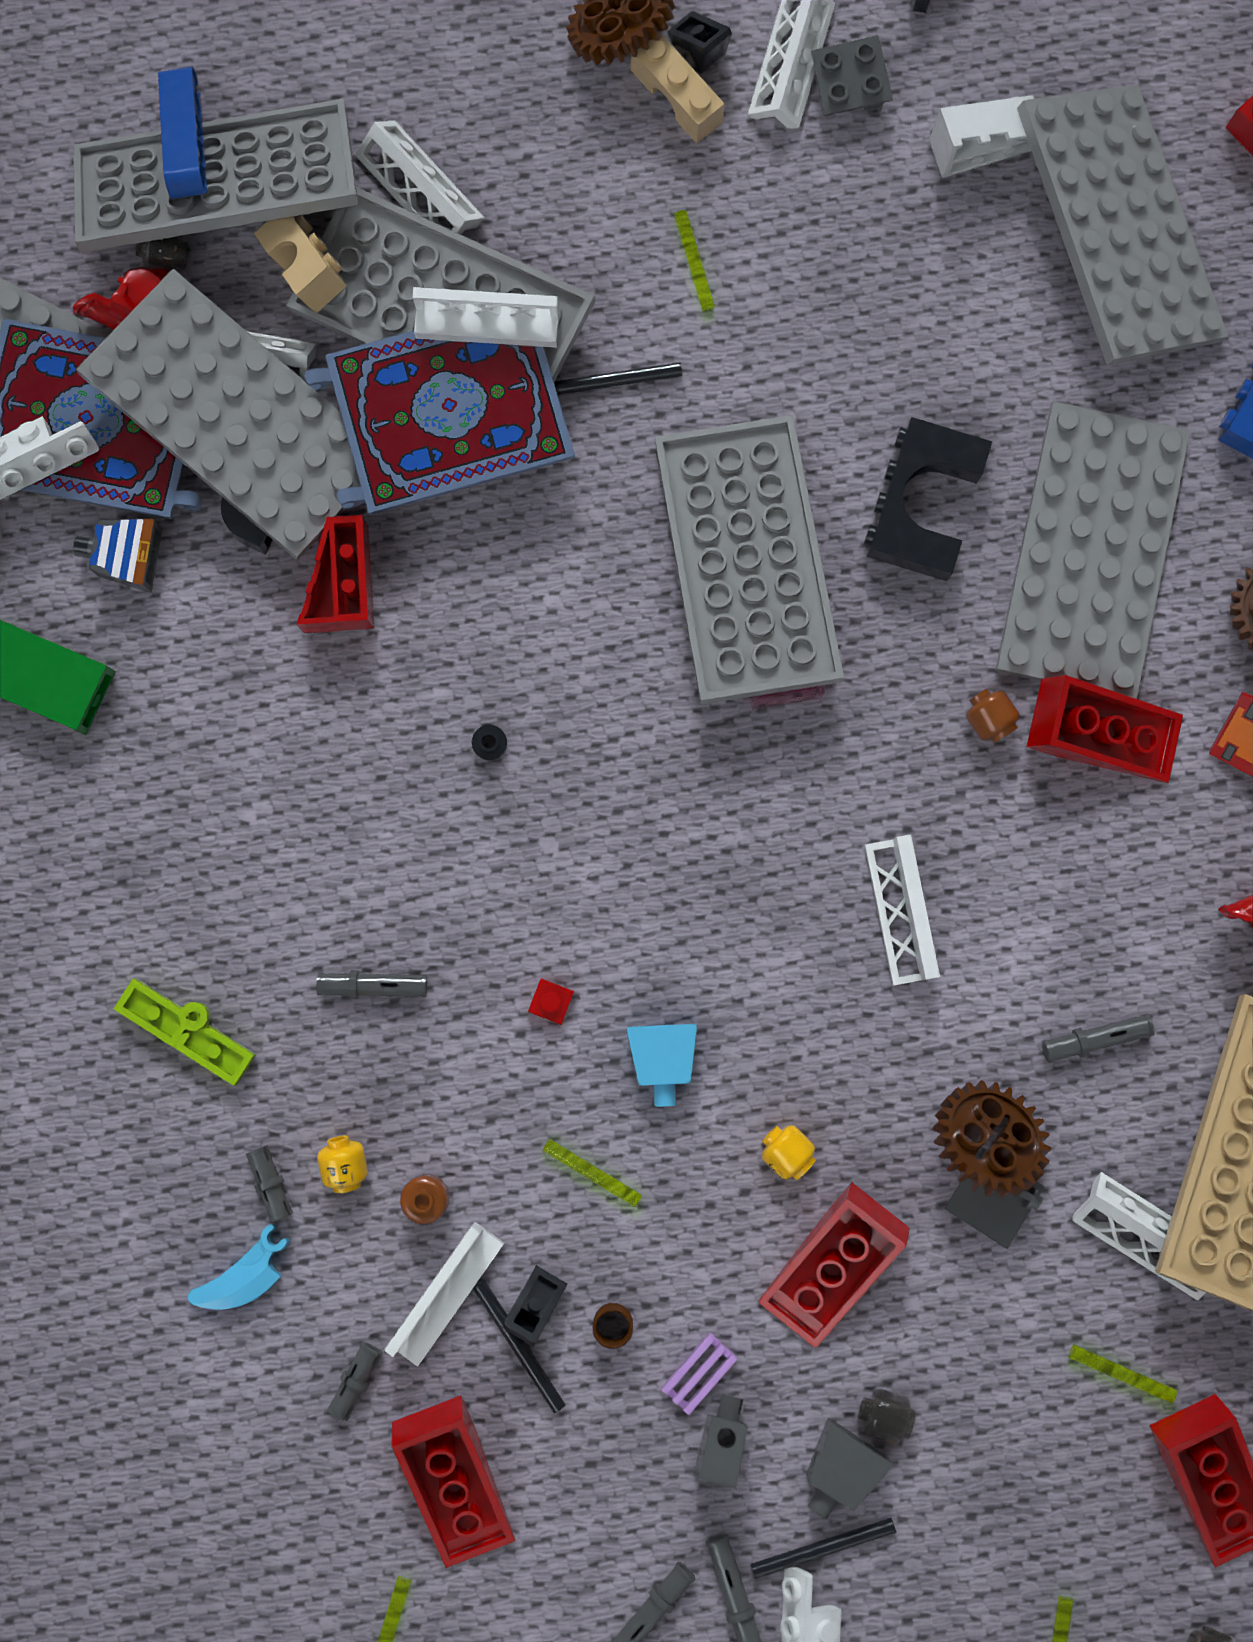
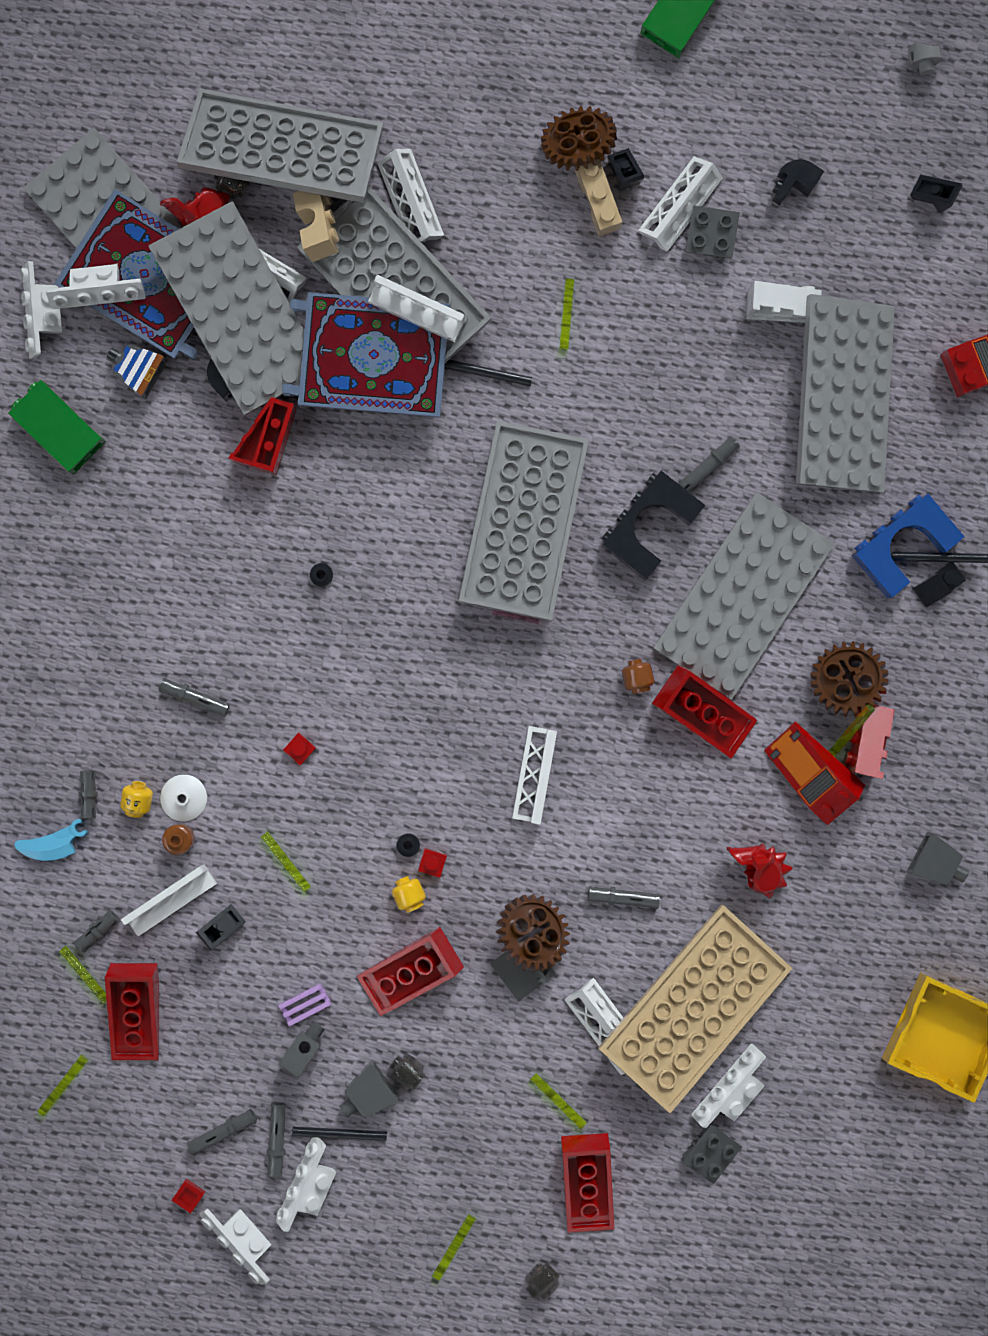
camera: 15 degrees right, 5 degrees up
lime hinge [113,978,257,1086] -> none
blue beam [158,66,207,200] -> none
black bar [473,1280,566,1413] -> none
reddish brown piece [593,1303,633,1349] -> none
medium azure torso [627,1024,697,1107] -> none
none -> clear neon green bar [59,945,107,1005]
none -> white dish [160,775,207,822]
none -> black plate [396,833,420,857]
none -> red plate [418,848,447,878]
none -> dark grey pin [678,436,740,492]

